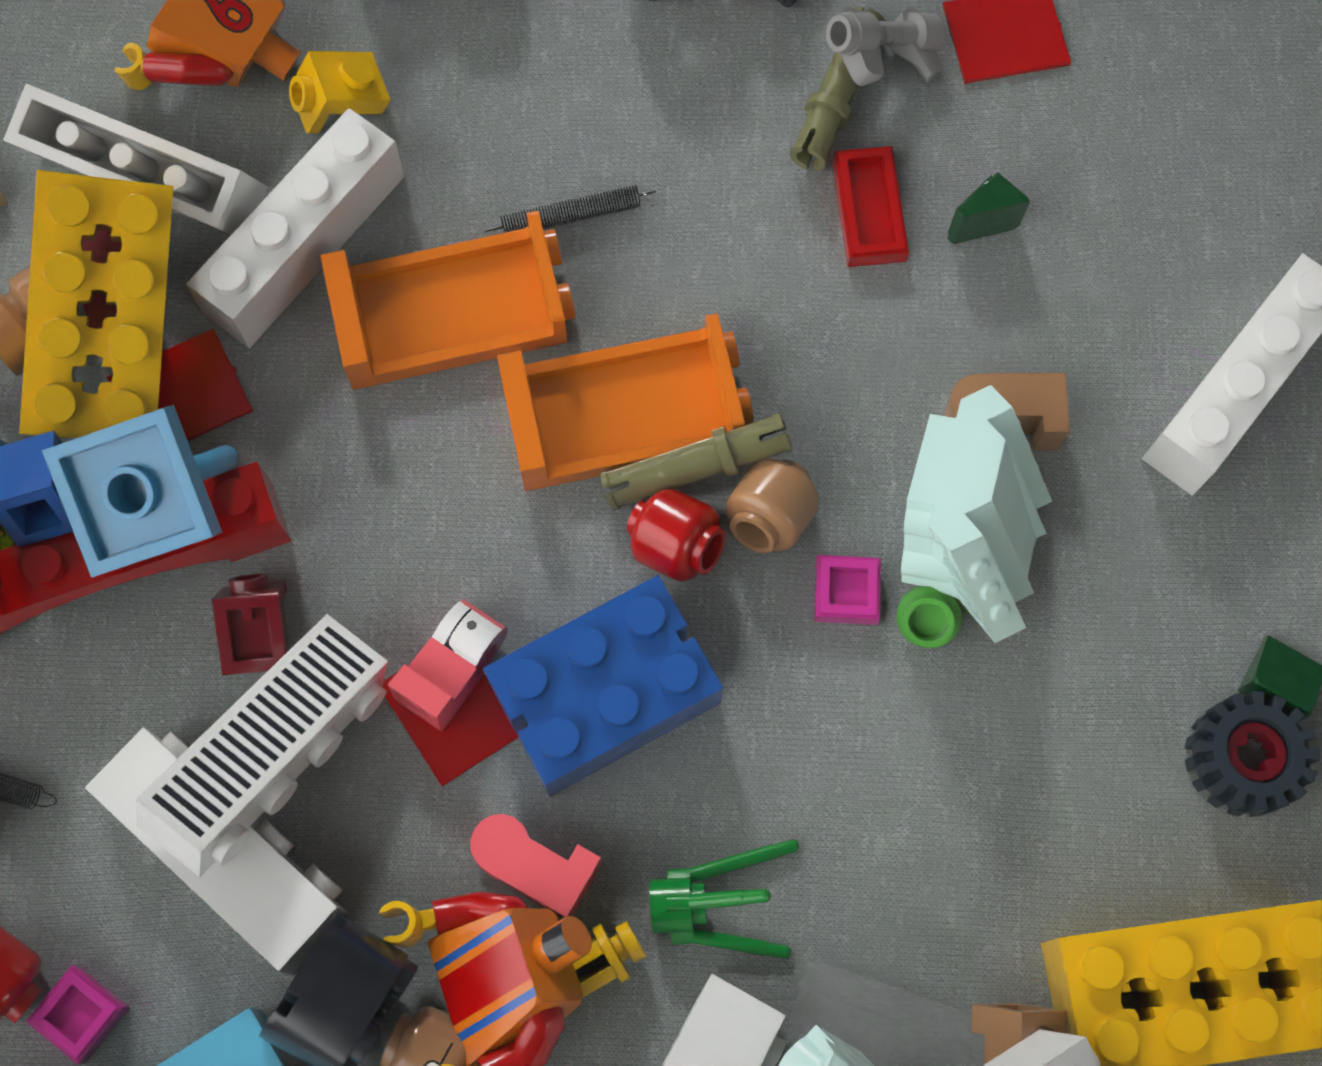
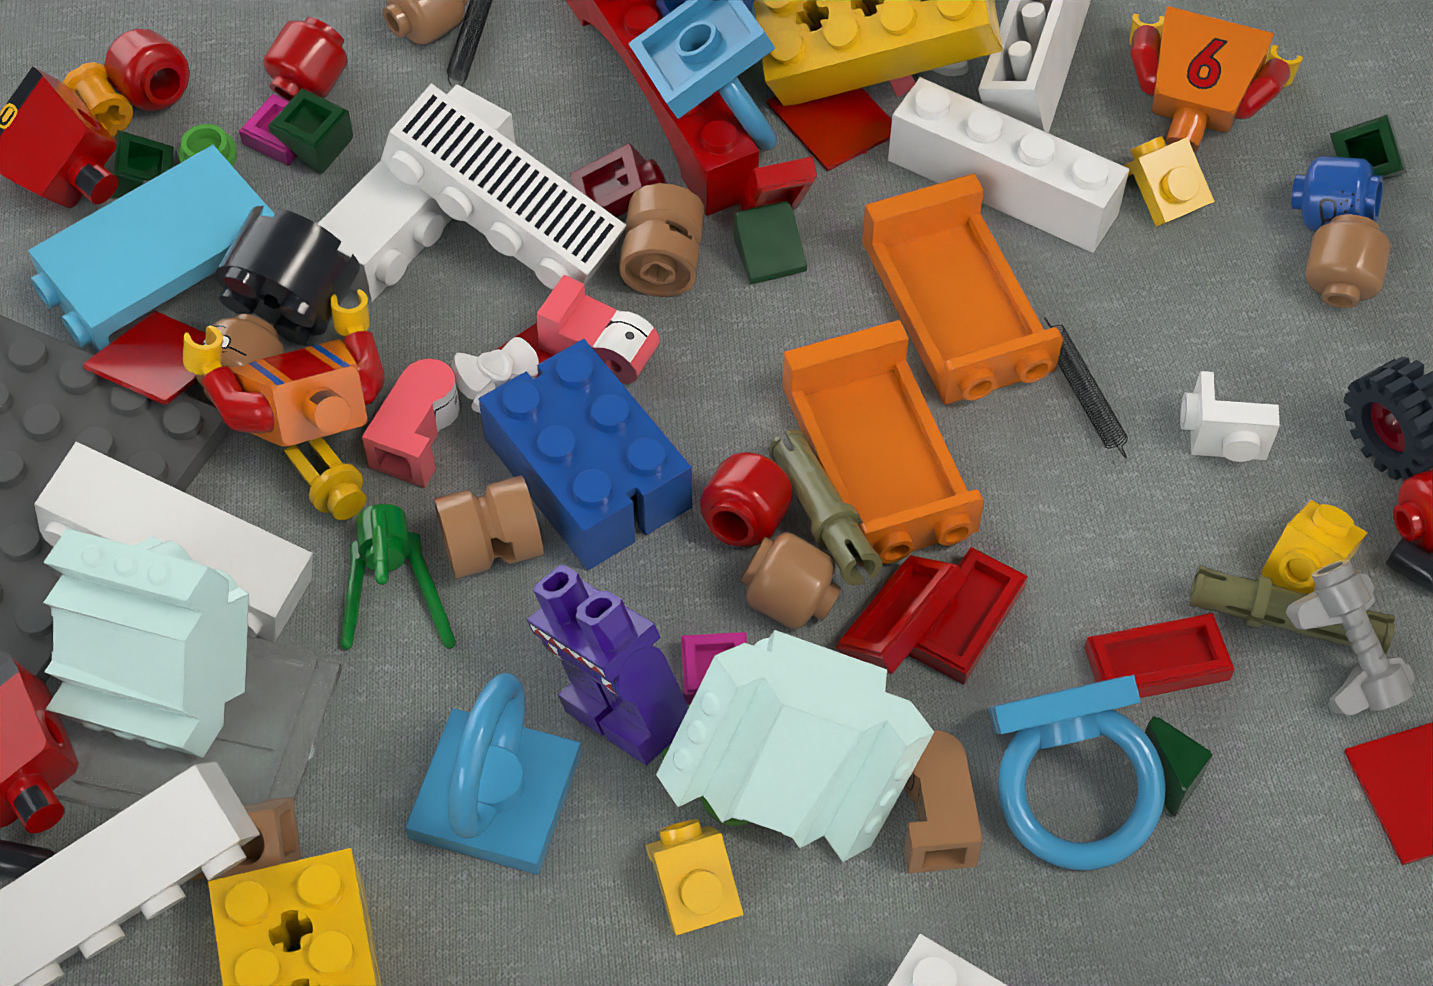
camera: 85 degrees right, 15 degrees down
none -> dark green slope [268,88,353,174]
none -> dark azure tile [405,673,582,875]
none -> medium nougat wheel [434,475,544,580]
none -> white piece [451,337,539,413]
none -> dark purple hips [526,564,689,766]
none -> medium nougat wheel [620,183,704,297]
none -> yellow bracket [645,819,744,936]
none -> dark green slope [734,201,807,284]
none -> red tile [739,156,817,211]
none -> red tile [836,555,967,674]
none -> red tile [908,547,1028,685]
none -> dark azure tile [988,675,1166,871]
none -> white bracket [1180,371,1280,462]
none -> yellow bracket [1261,500,1368,594]

